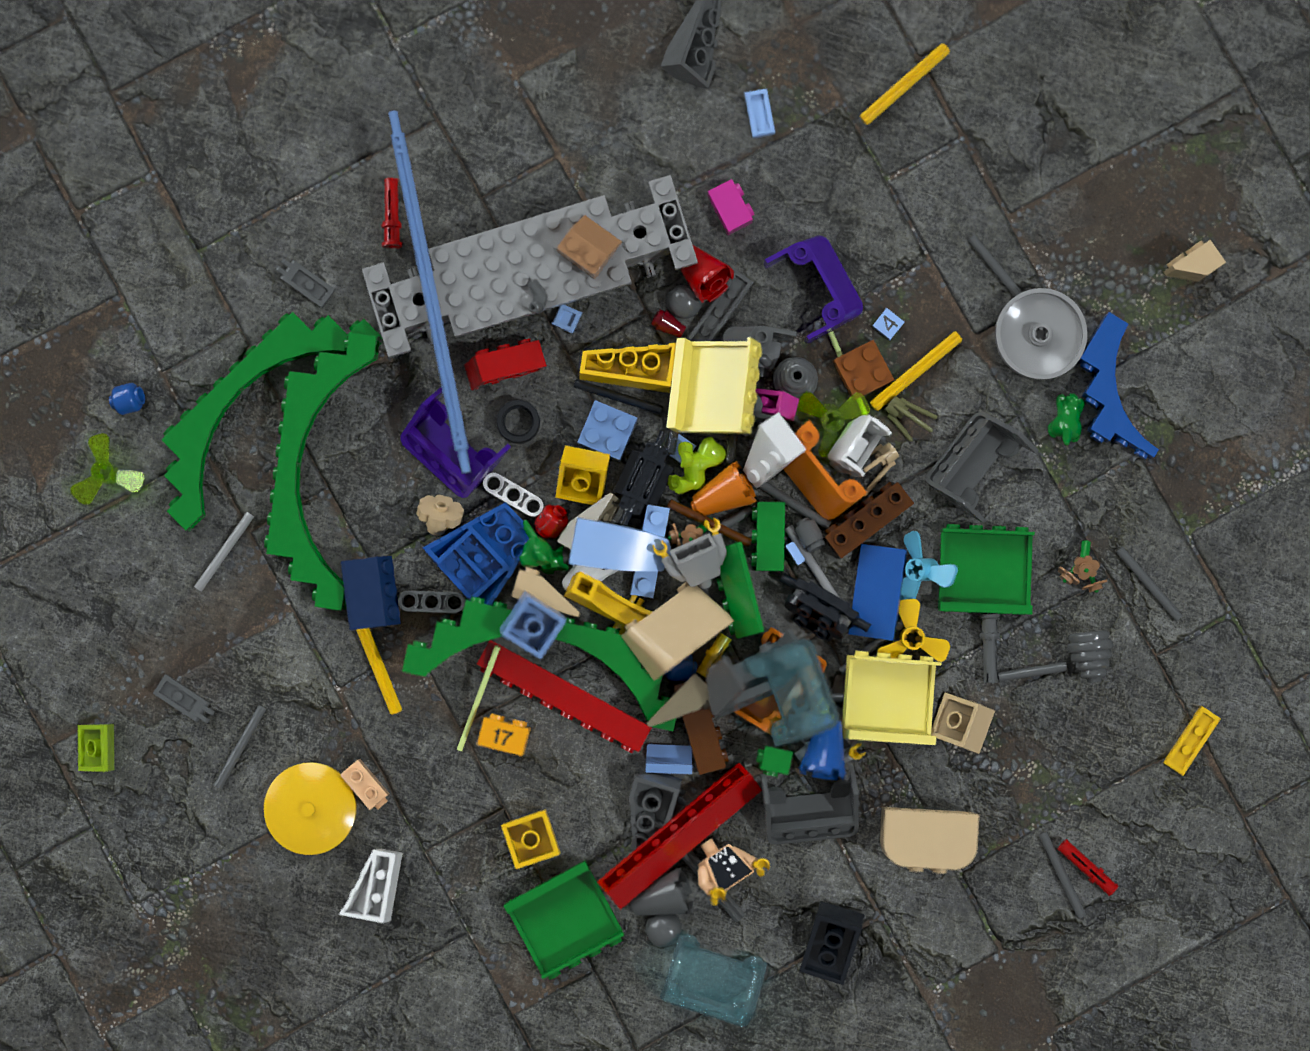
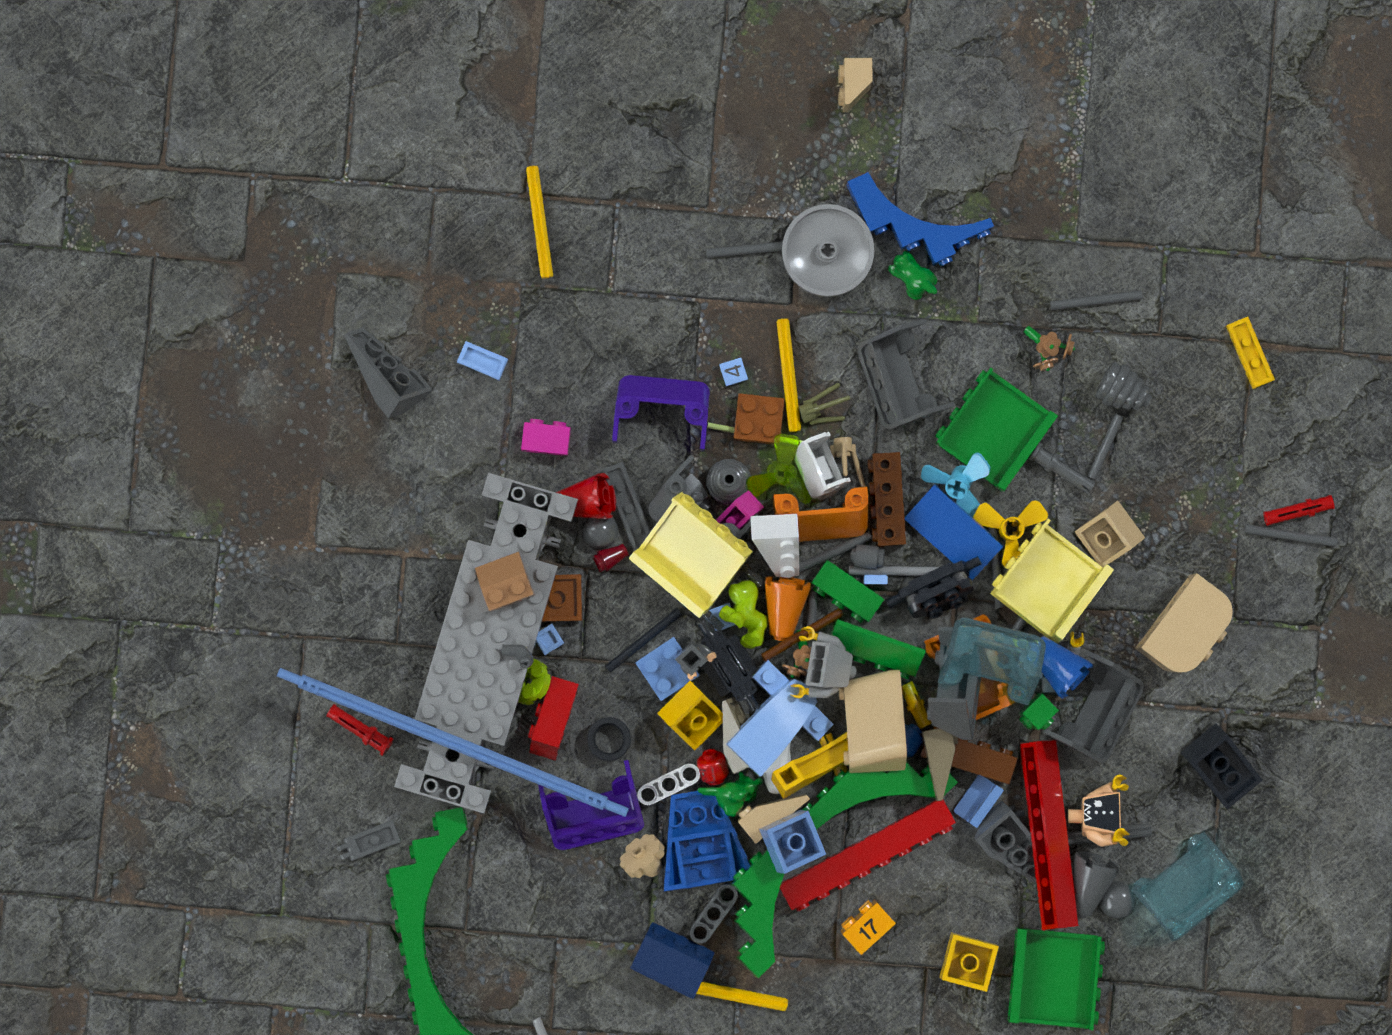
camera: 55 degrees left, 0 degrees up
green arch [264,332,381,611] -> none
yellowish green axle [457,645,500,751] -> none
yellow wedge [579,343,676,393] -> none
none -> lime plate [518,658,551,705]
none -> dark orange plate [542,574,582,621]
none -> dark grey piece [675,641,716,680]

